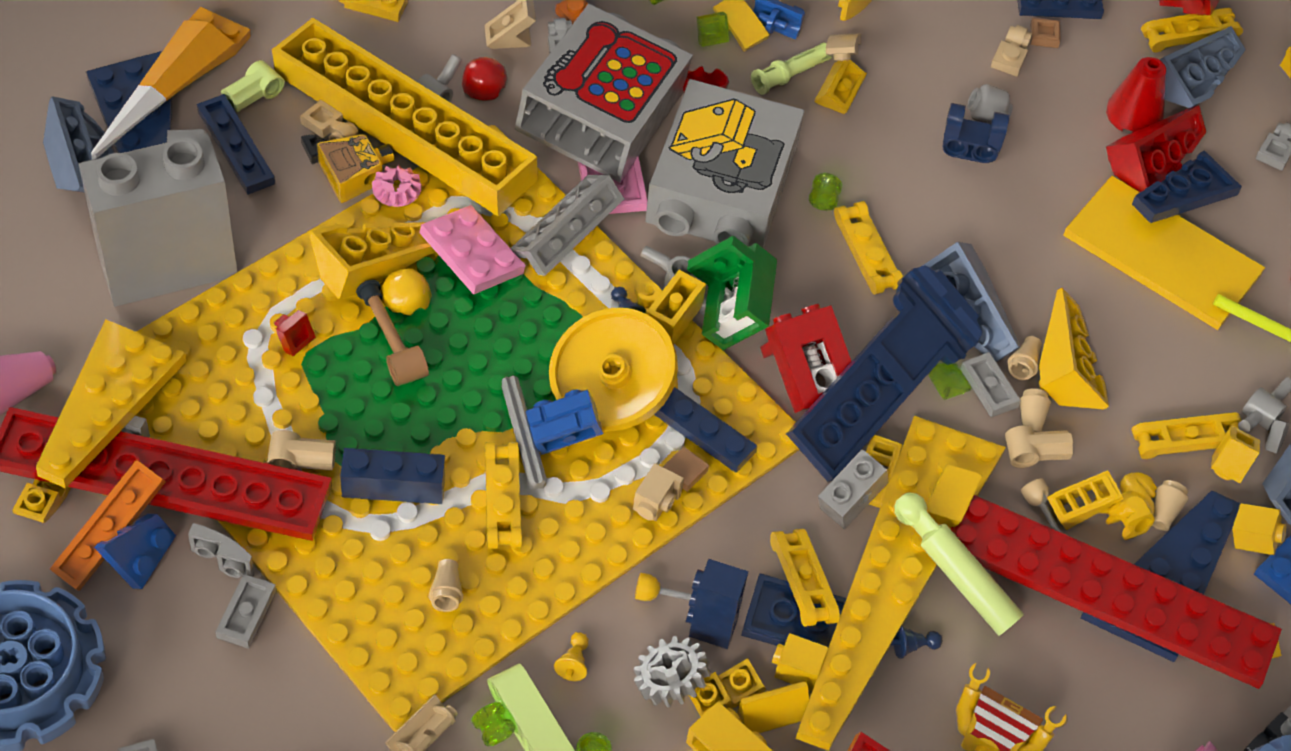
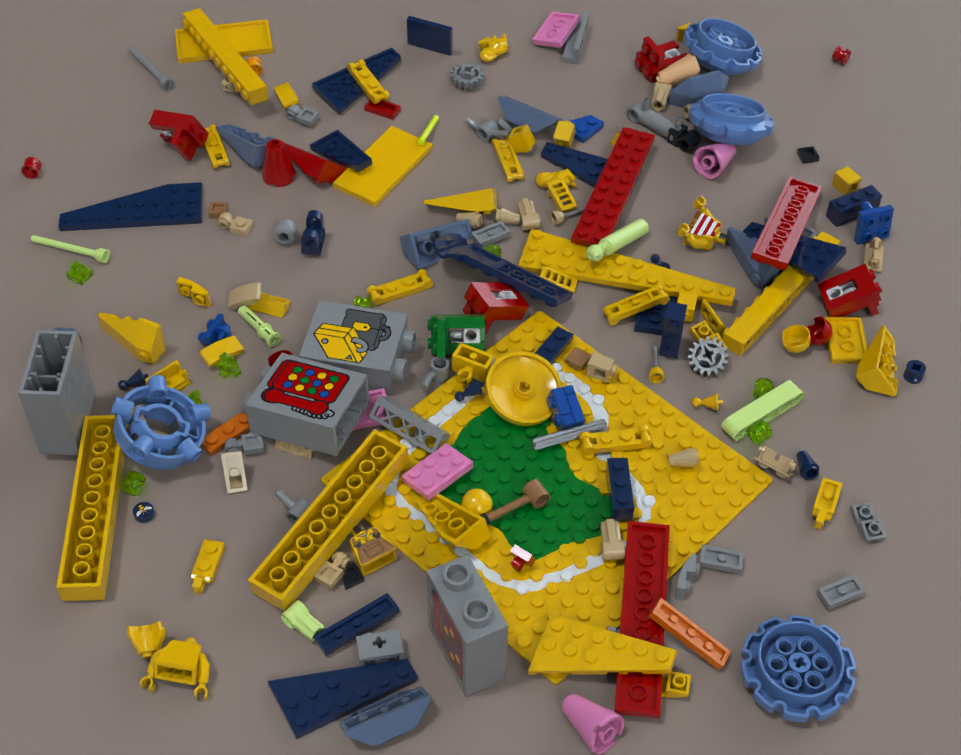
camera: 90 degrees left, 5 degrees down
light orange plate [91,7,251,160] -> none
blue wing [94,513,176,589] -> none
bright pink gear [372,164,421,207] -> none
red hair [462,57,507,101] -> none
light grey brick [818,449,888,529] -> none
yellow slope [927,464,983,529] -> none
tan cone [1152,480,1188,531] -> none

